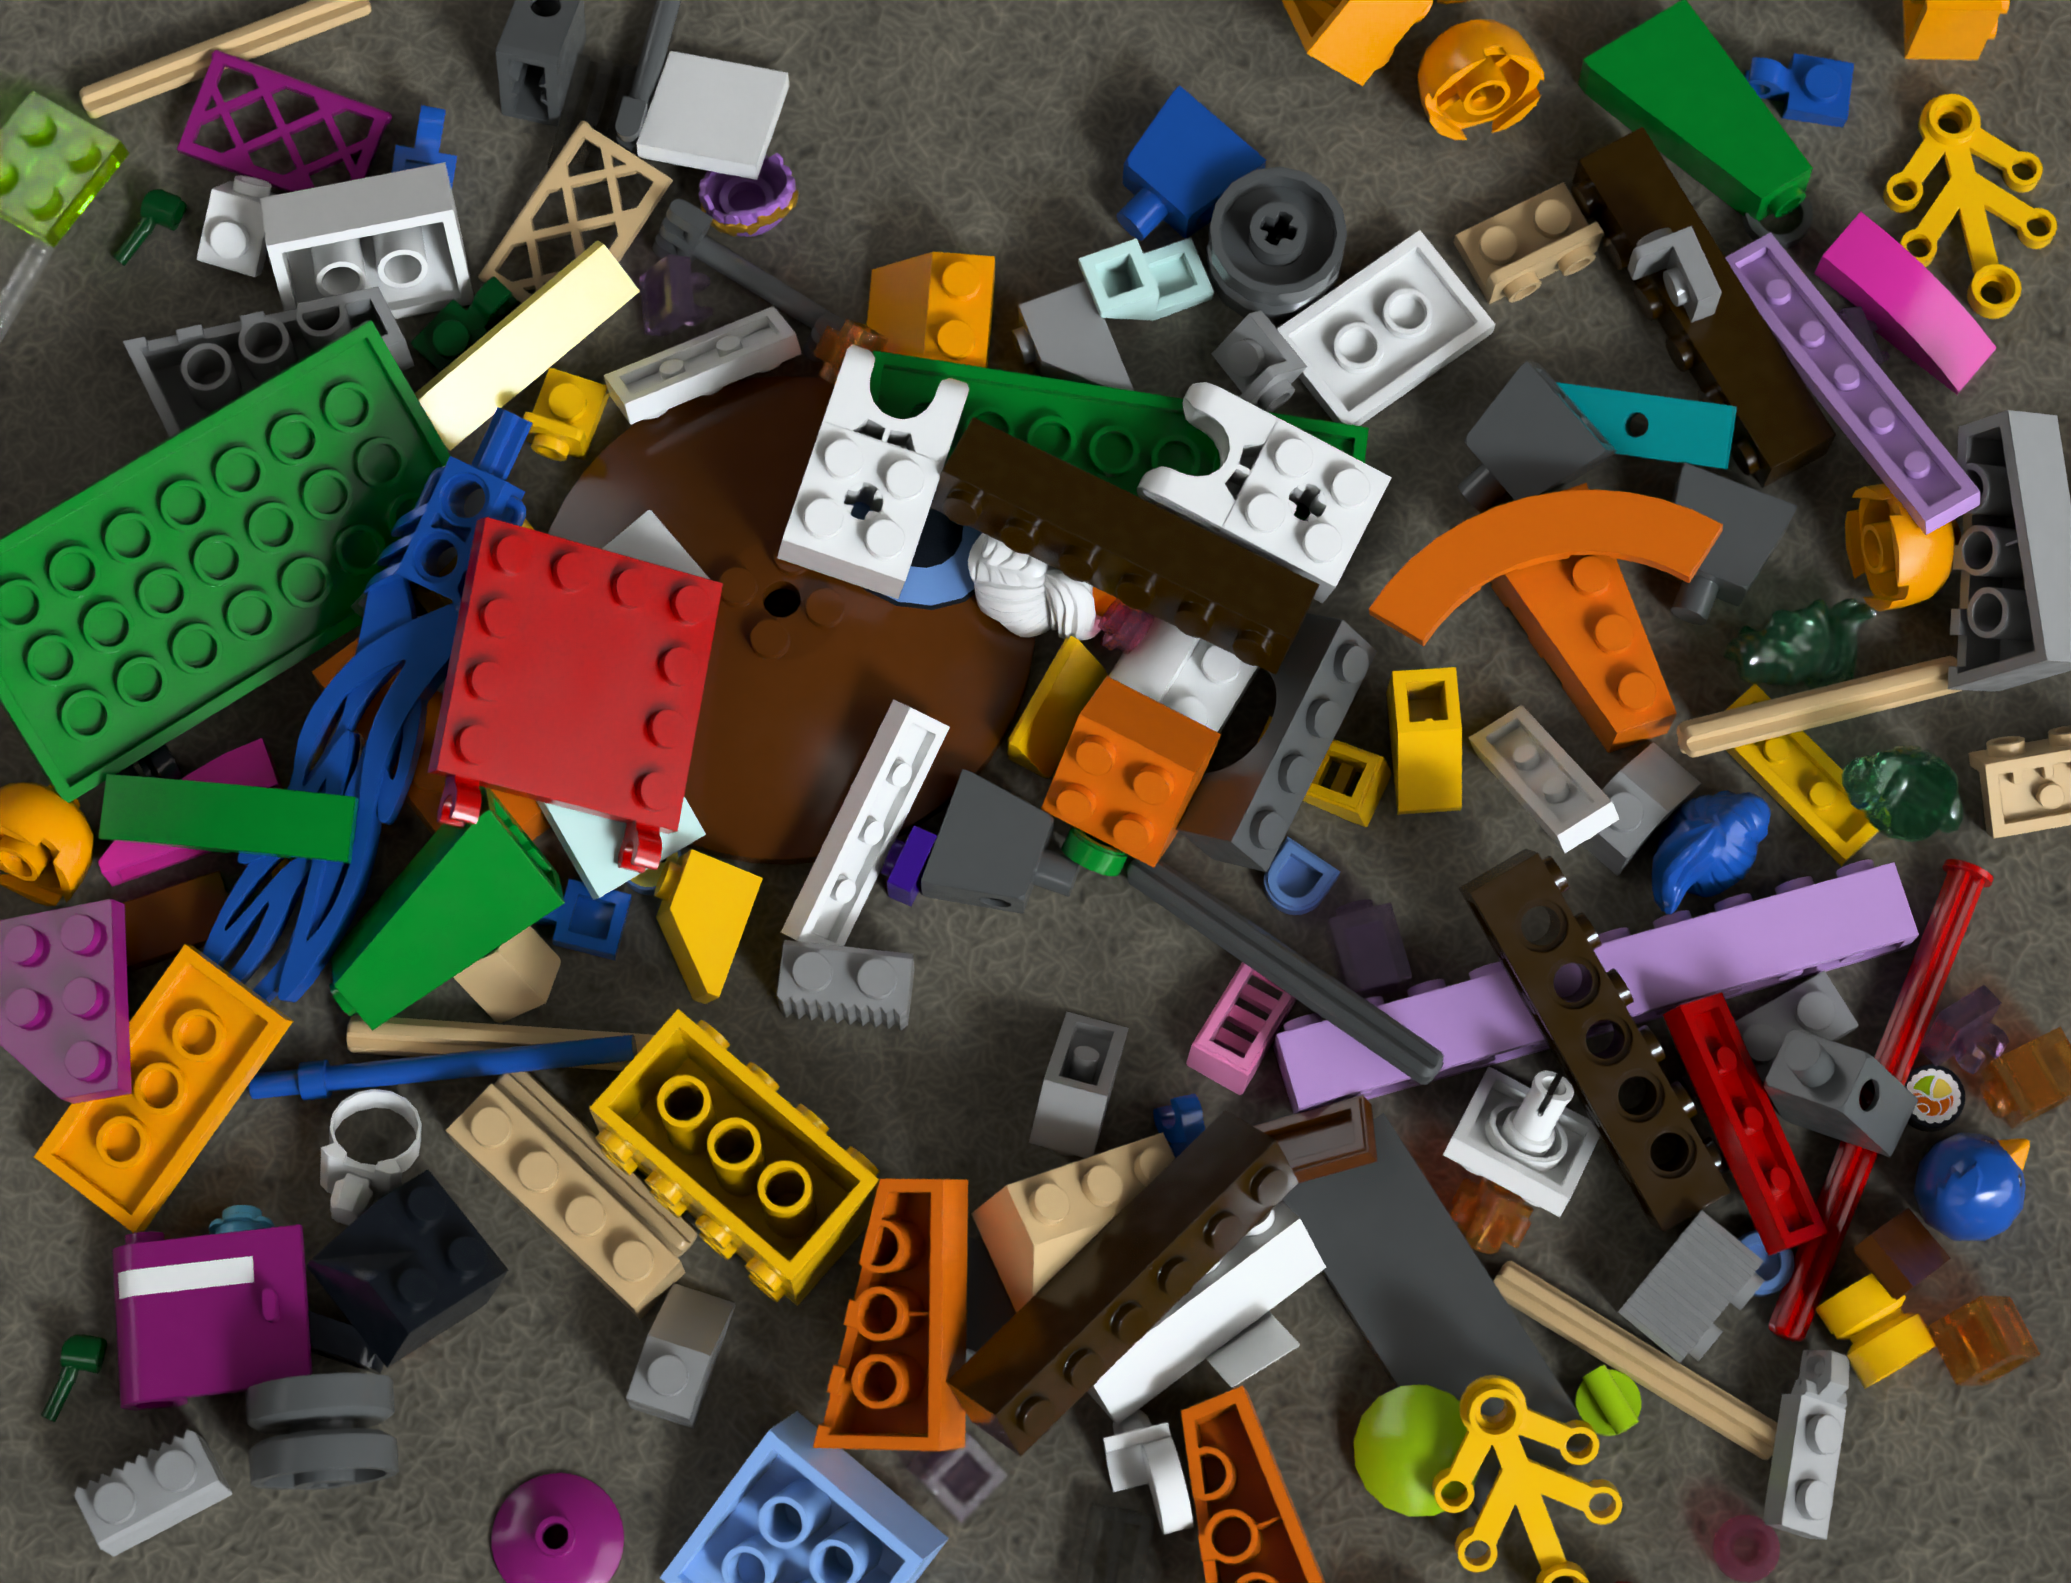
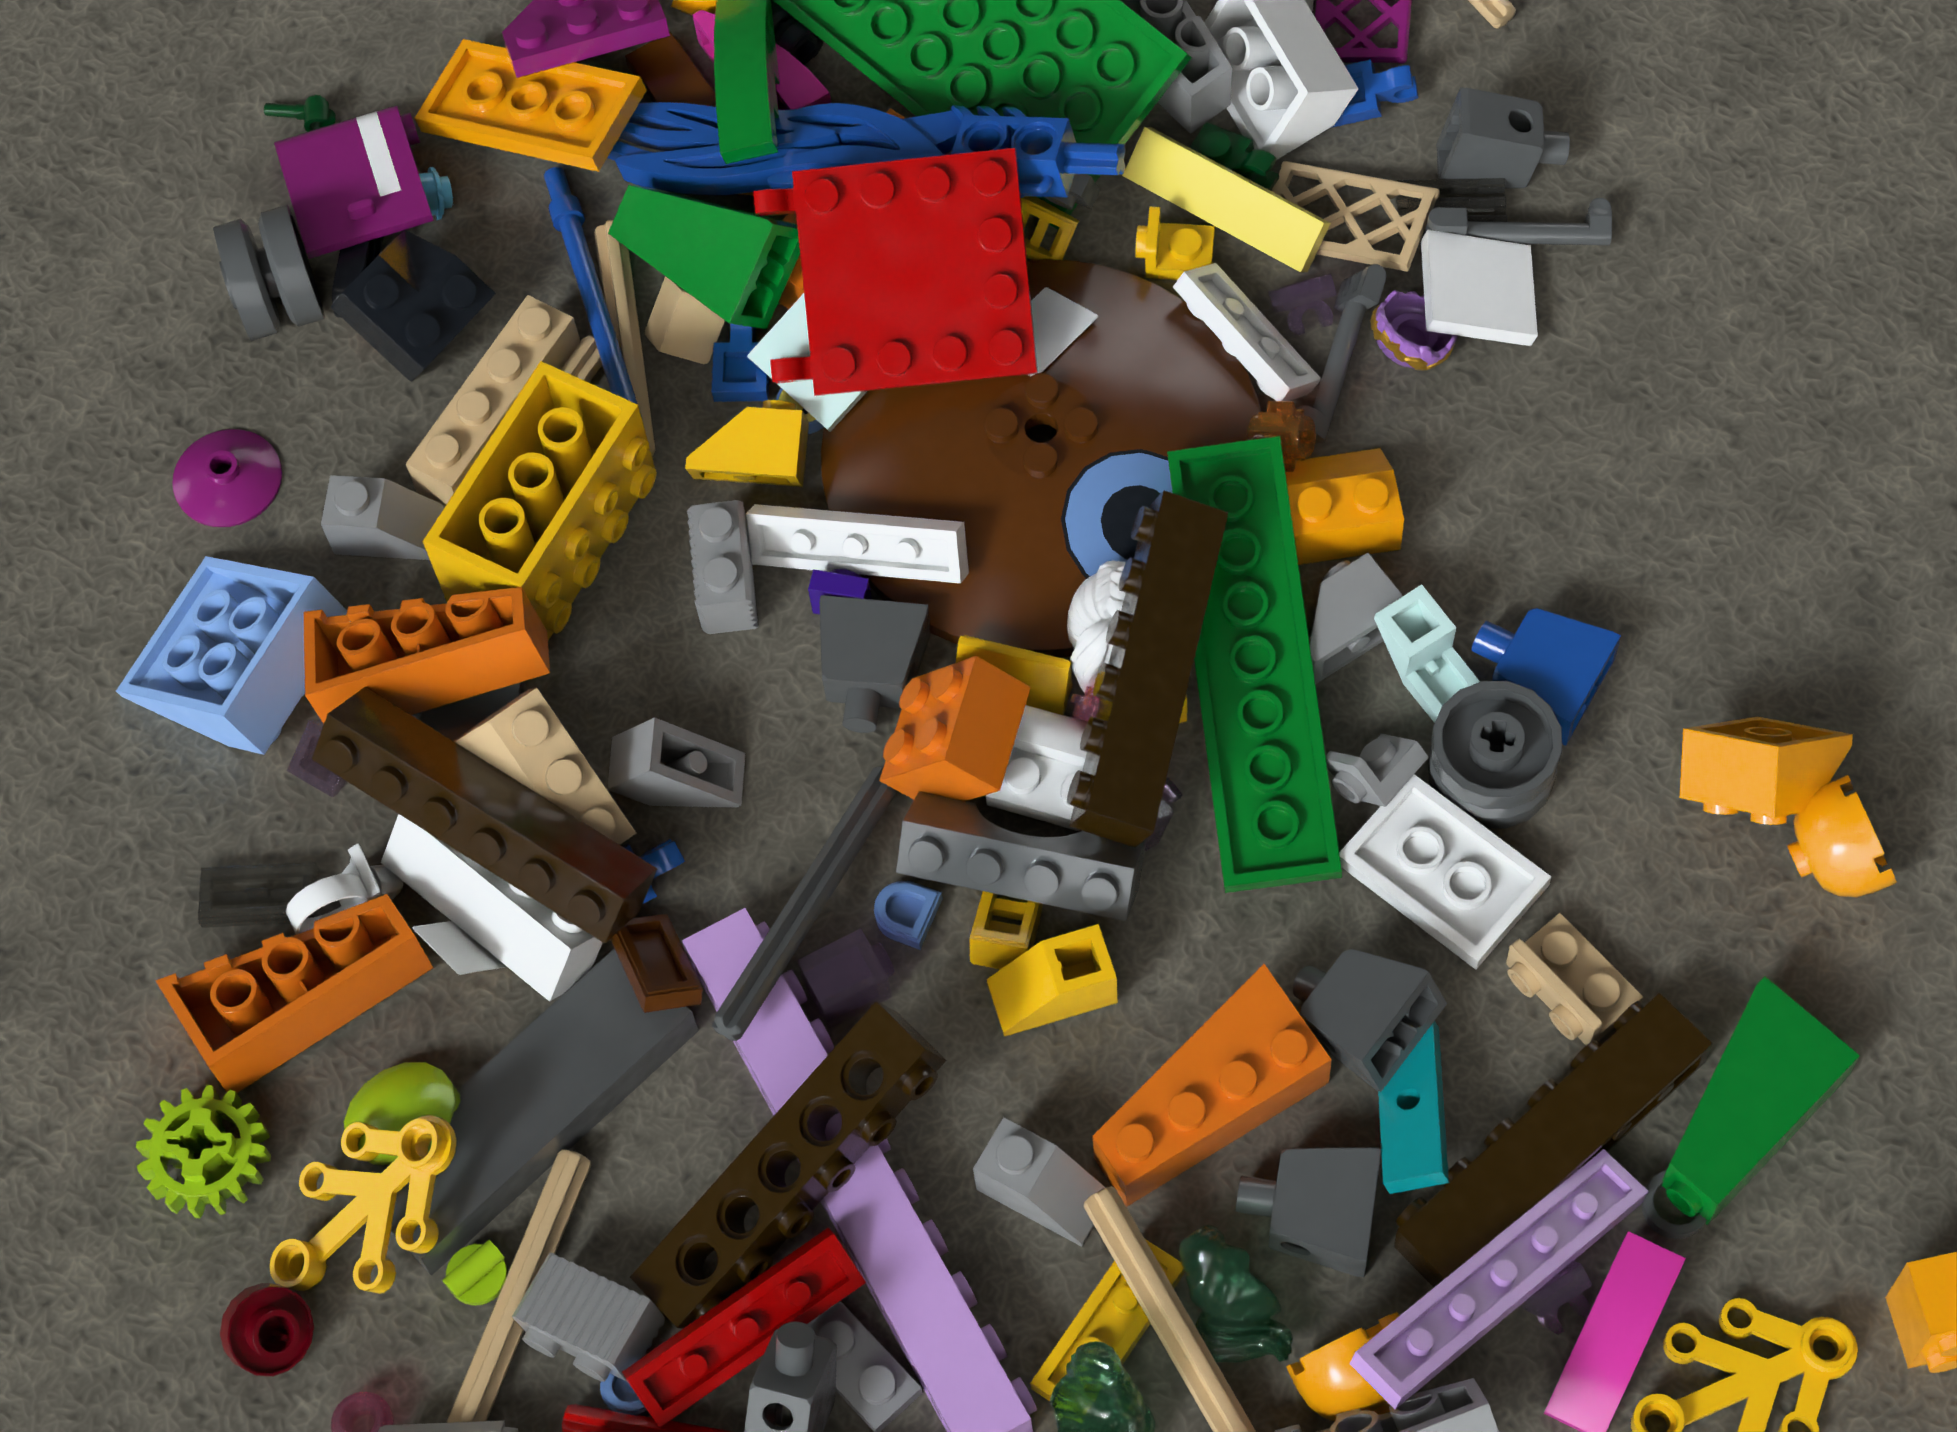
camera: 85 degrees right, 10 degrees down
light grey brick [74,1430,233,1557] -> none
white piece [320,1089,422,1225] -> none
white brick [777,344,969,599] -> none
green tile [1061,826,1128,876] -> none
white brick [1137,382,1392,604] -> none
bright pink slope [1186,962,1297,1095] -> none
orange tile [1369,489,1723,646] -> none
light orange cylinder [1418,19,1544,140] -> none
white plate [1443,1067,1600,1217] -> none
clear orange gear [1450,1177,1533,1254] -> none
white plate [1469,705,1619,853] -> none
light grey bracket [1628,226,1722,323] -> none
blue hair [1652,790,1771,915] -> none
blue plate [1744,53,1854,127] -> none

